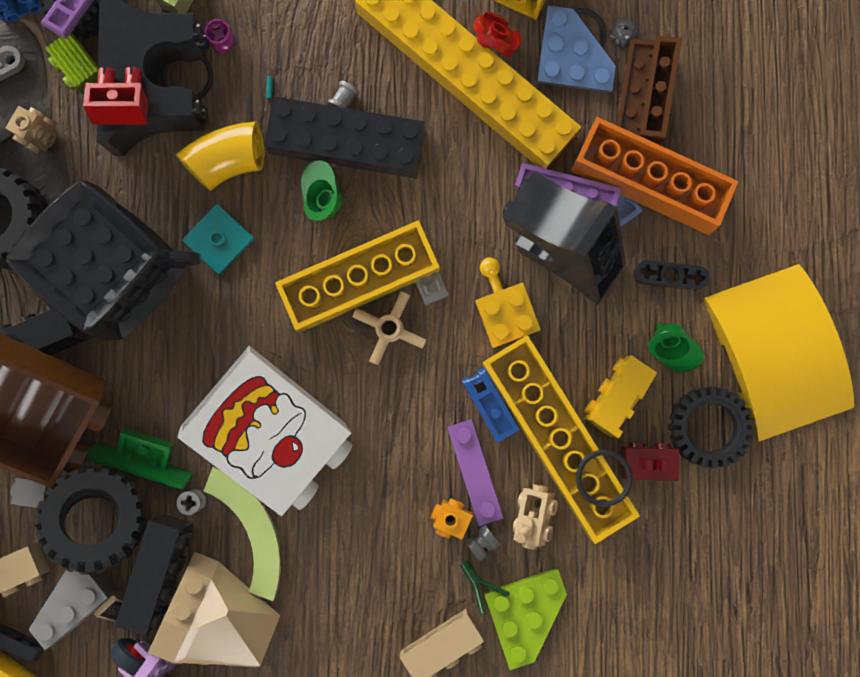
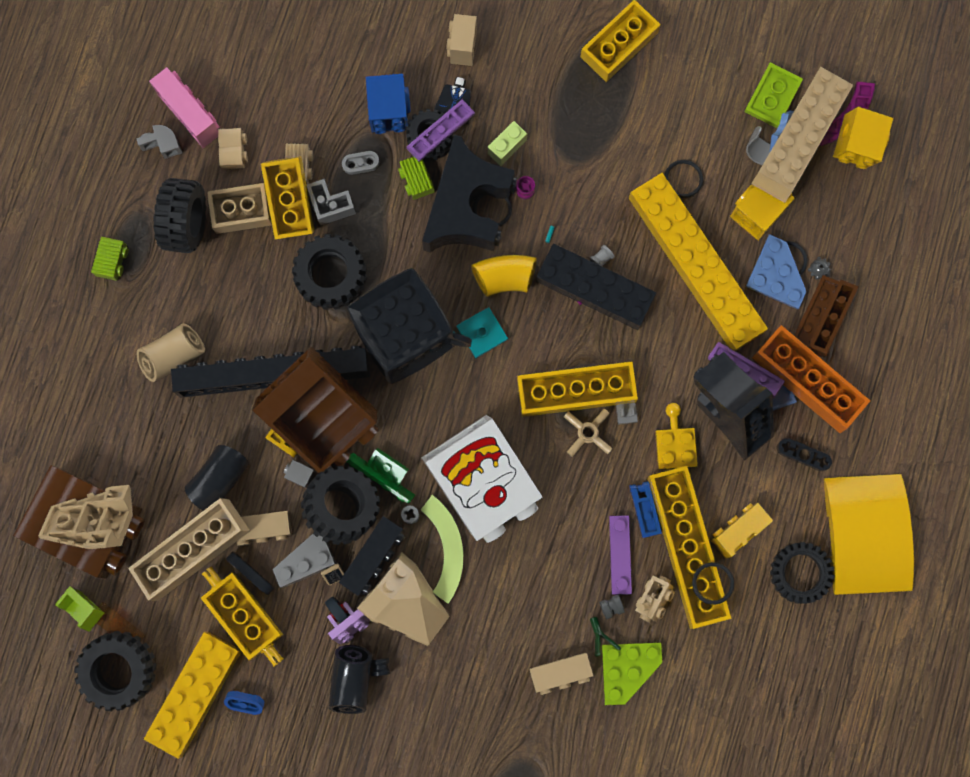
camera: 15 degrees right, 5 degrees down
tan brick [5,106,58,154] -> none
red brick [83,67,149,125] -> none
green piece [301,160,343,221] -> none
light orange brick [430,498,473,540] -> none
red plate [473,12,522,58] -> none
dark red brick [621,442,679,481] -> none
green piece [648,322,704,372] -> none

